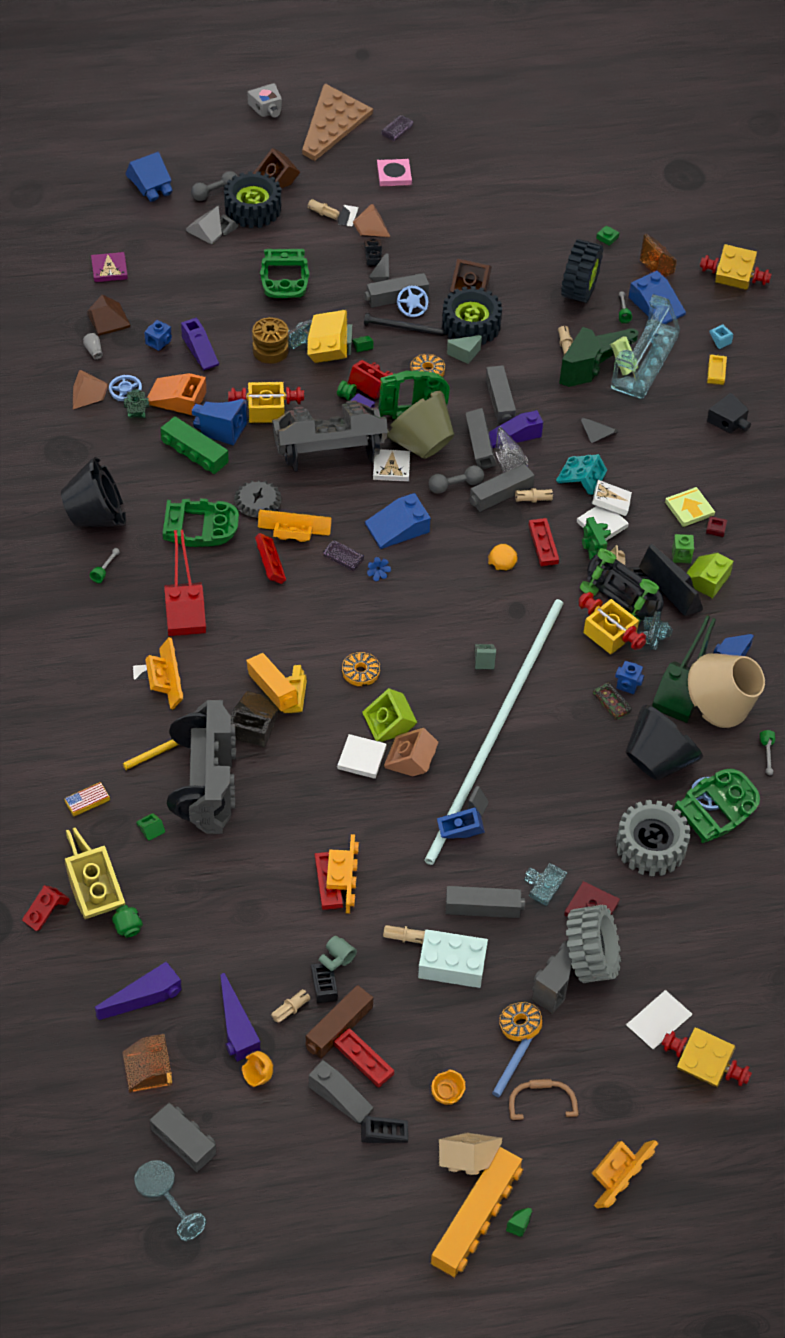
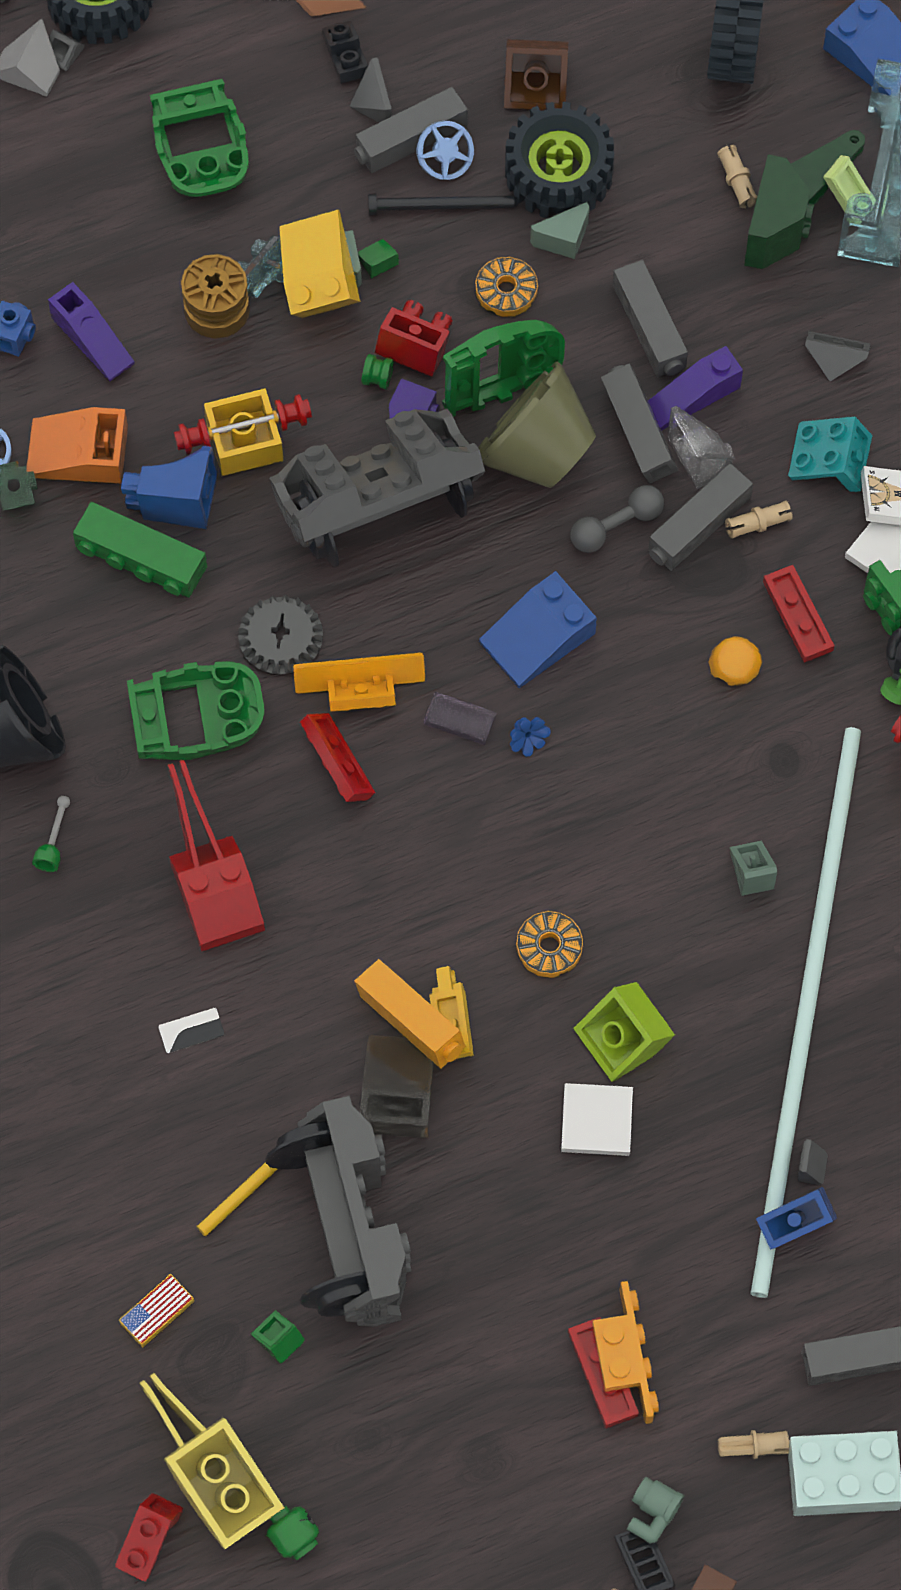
camera: 10 degrees left, 15 degrees up
light orange bracket [145,637,183,710] -> none
white tile [373,449,410,481] -> none
nougat slope [384,728,438,776] -> none
green hinge [618,291,632,323] -> none

